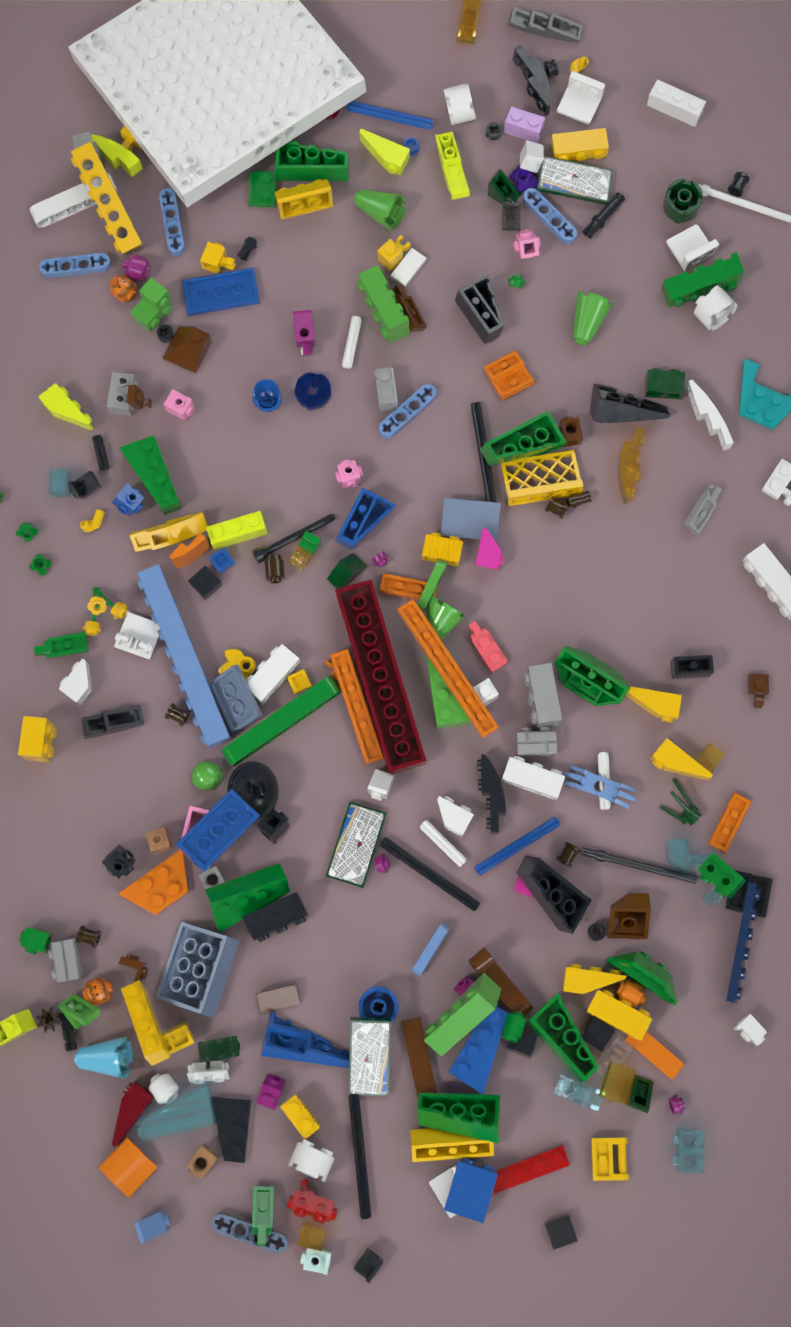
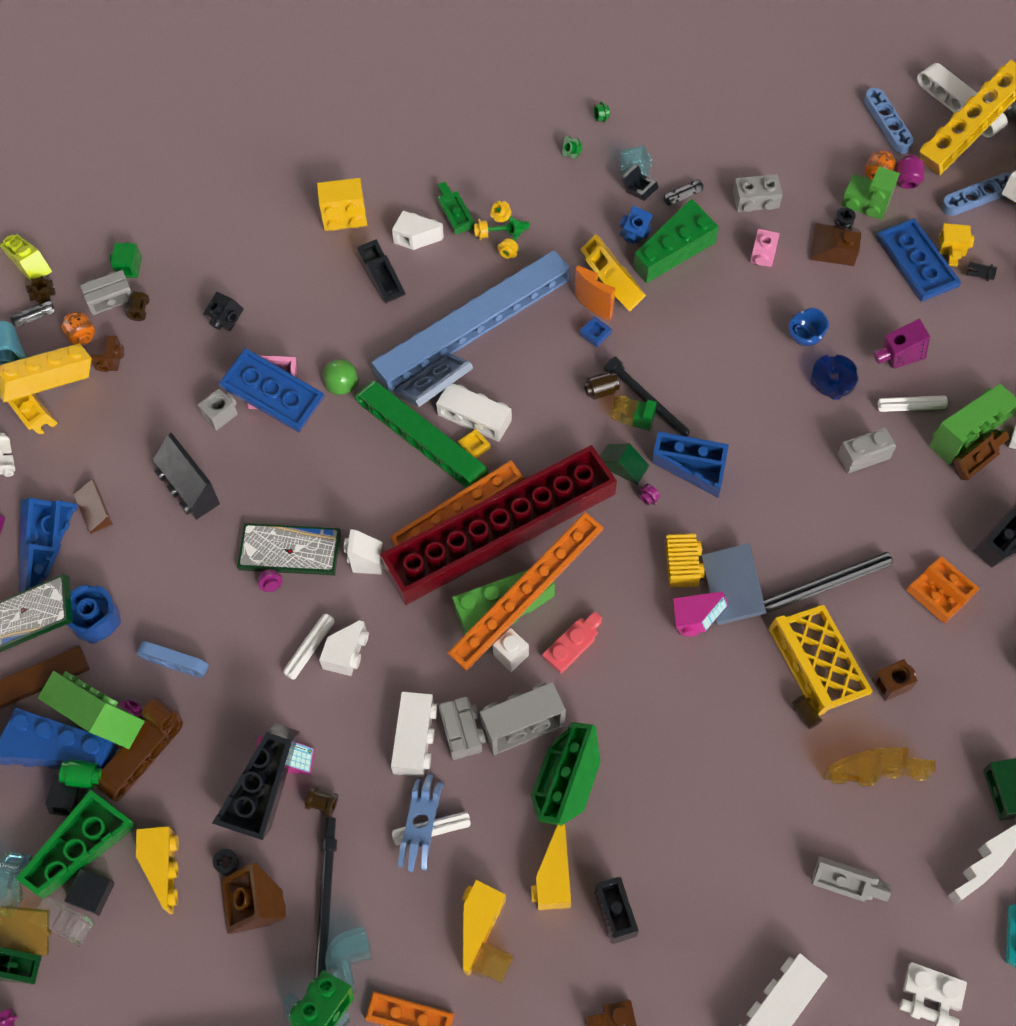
camera: 75 degrees right, 15 degrees down
green plate [29,554,52,576] -> none
neon yellow slope [38,383,94,431] -> none
bright green slope [58,993,101,1030] -> none
yellow arm [80,509,105,532] -> none
white hinge [114,612,160,660] -> none
orange wing [119,850,189,915] -> none
reddish brown plate [127,385,152,409] -> none
medium nougat brick [145,828,173,854] -> none
sand blue slope [155,922,240,1018] -> none
dark brown bush [165,703,190,727] -> none
black piece [188,565,222,600] -> none
clear green brick [197,1036,240,1063] -> none
green wedge [205,863,290,933] -> none
neon yellow brick [206,511,268,550] -> none
yellow plate [218,649,256,680] -> none
black dish [227,761,279,820] -> none
black brick [257,809,290,845] -> none
bright pink brick [335,459,363,489] -> none
medium blue beam [379,384,436,439] -> none
orange tile [379,573,438,600] -> none
black axle [380,837,480,911] -> none
bright green beam [417,559,448,612] -> none
bright green cone [419,596,465,646] -> none
blue axle [474,817,560,875] -> none
black slope [477,754,506,834] -> none
green wedge [480,411,567,466] -> none
dark brown bush [545,496,569,519] -> none
yellow brick [587,989,652,1042] -> none
black wedge [590,383,670,423] -> none
green wedge [605,951,677,1006] -> none
orange head [616,979,647,1009] -> none
orange tile [624,1032,685,1080] -> none
dark green plant [660,778,701,826] -> none

